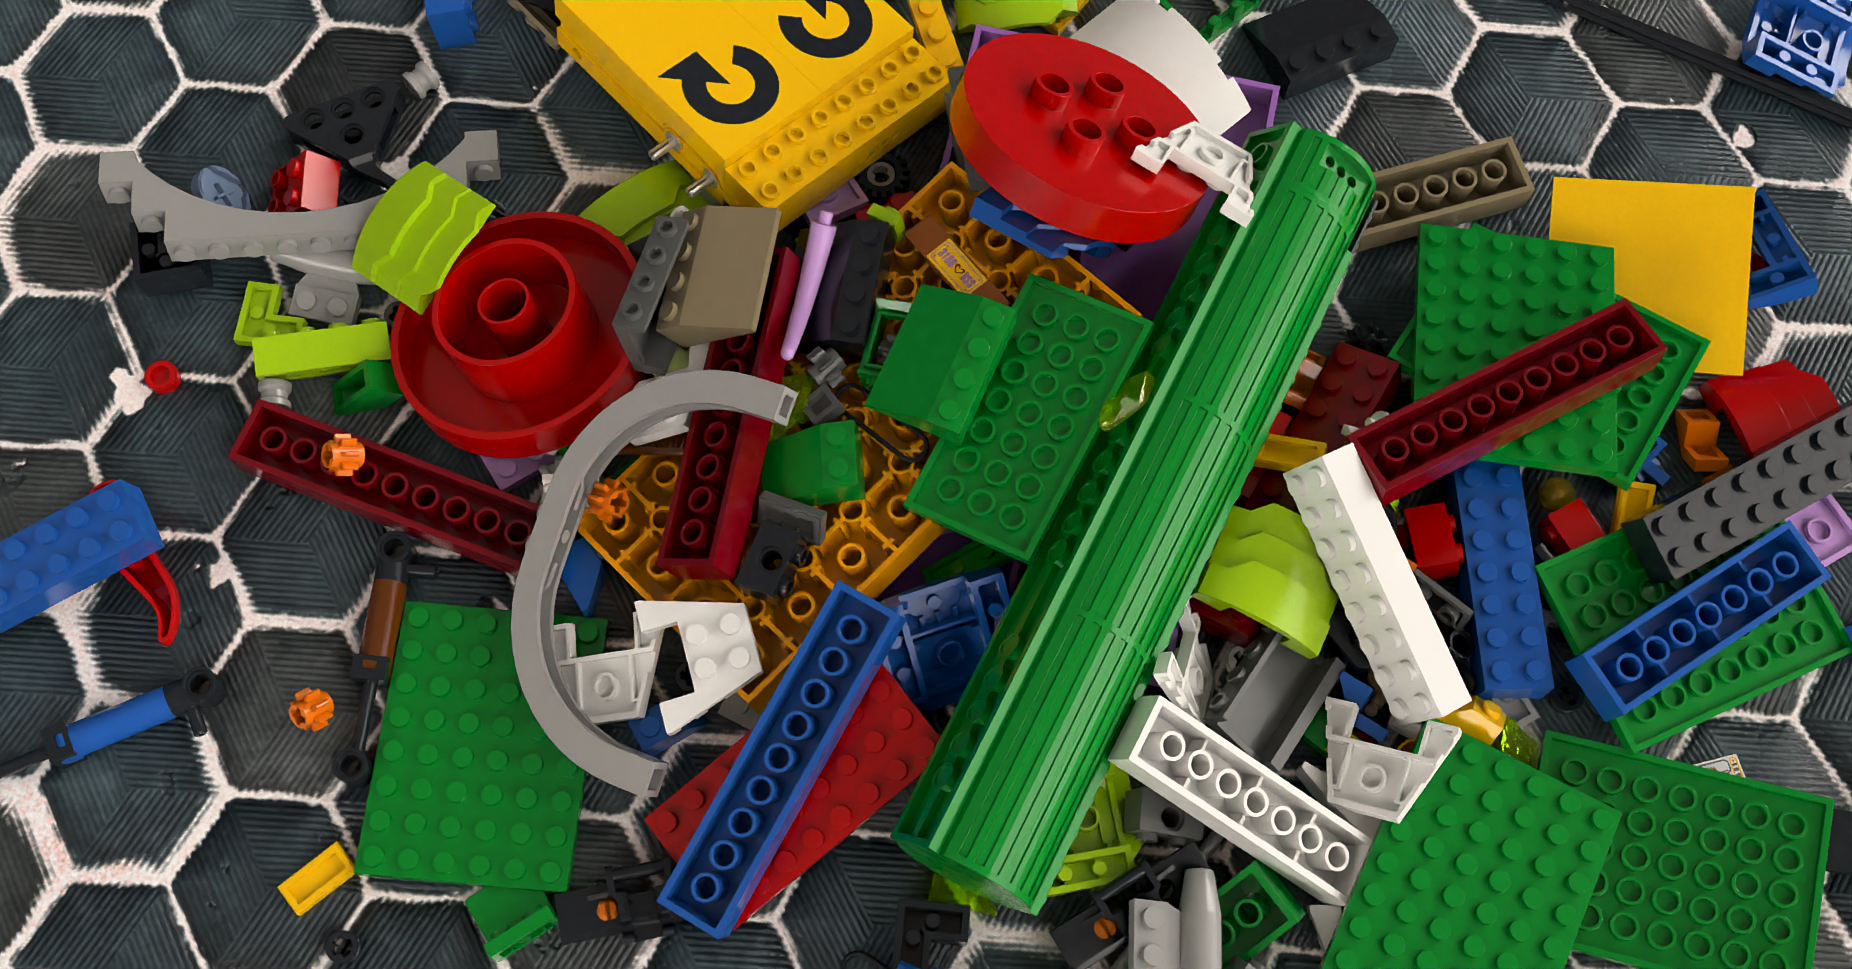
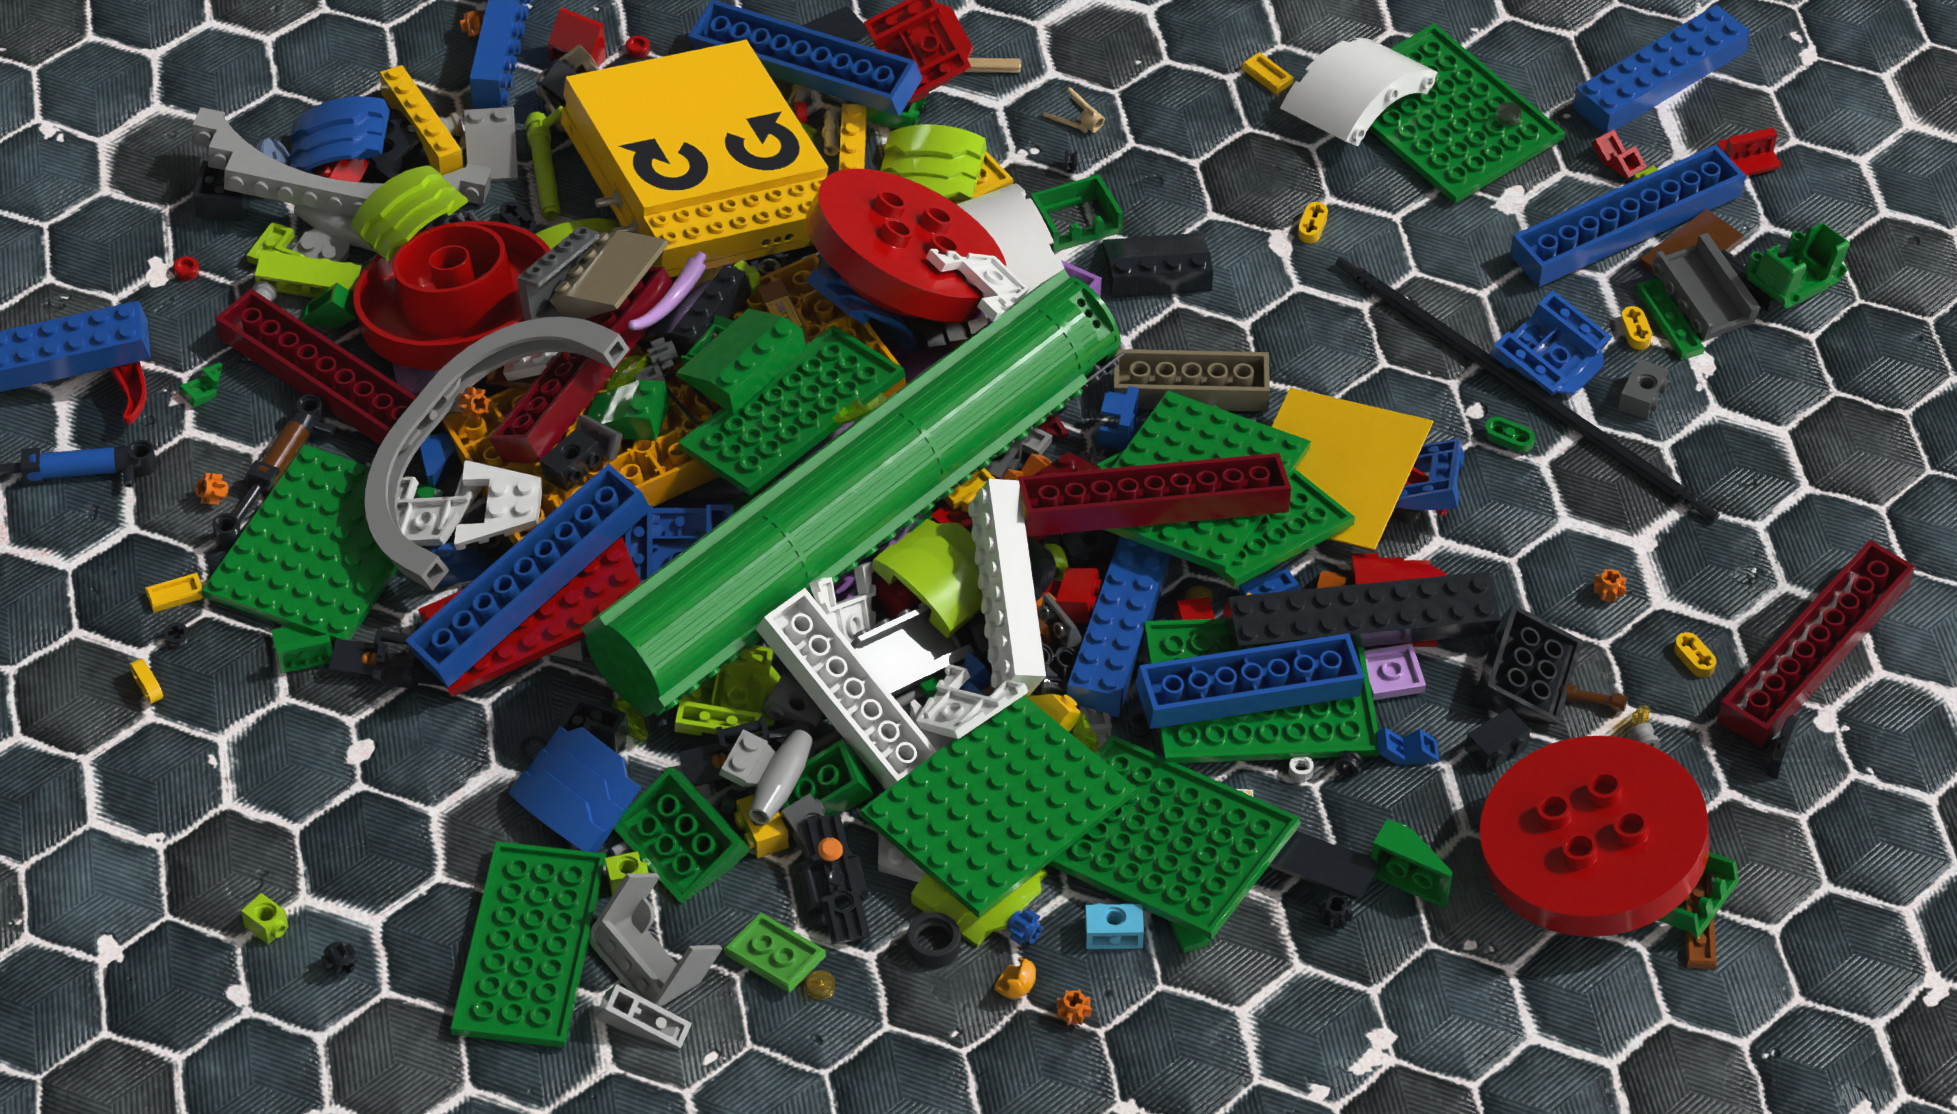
camera: 20 degrees right, 20 degrees down
orange gear [321,434,365,476] -> none
none -> green slope [179,362,222,408]
none -> blue slope [290,96,390,173]
none -> yellow arch [380,65,463,175]
none -> light grey slope [464,107,518,182]
none -> black beam [499,202,537,234]
none -> lime cylinder [525,106,563,221]
none -> blue panel [1097,386,1139,454]
none -> white axle [1289,757,1314,782]
none -> black bush [1335,750,1363,777]
none -> green plate [1484,417,1535,453]

